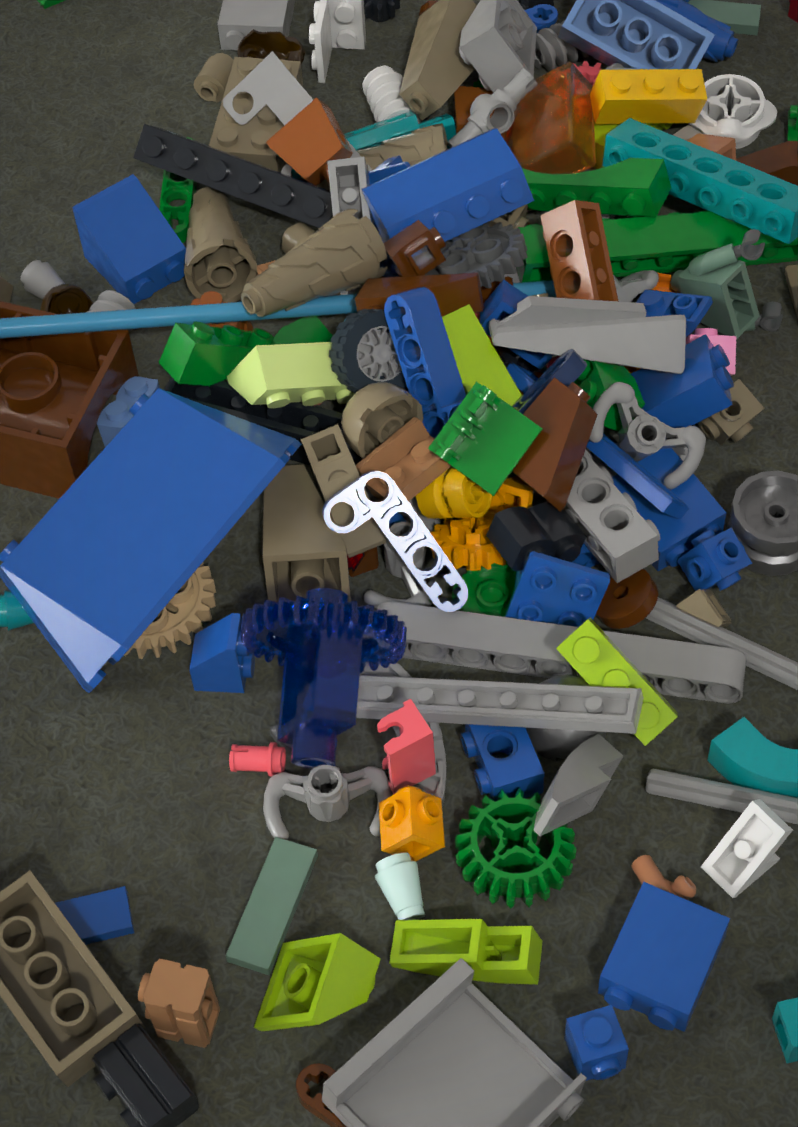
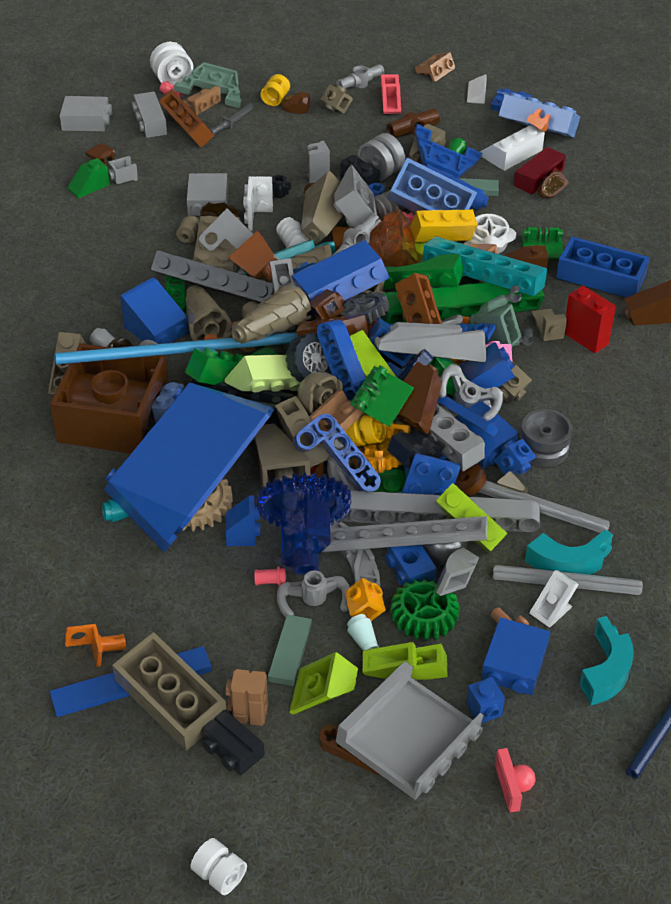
camera: 10 degrees left, 10 degrees down
coral hinge [377,699,436,795] -> none

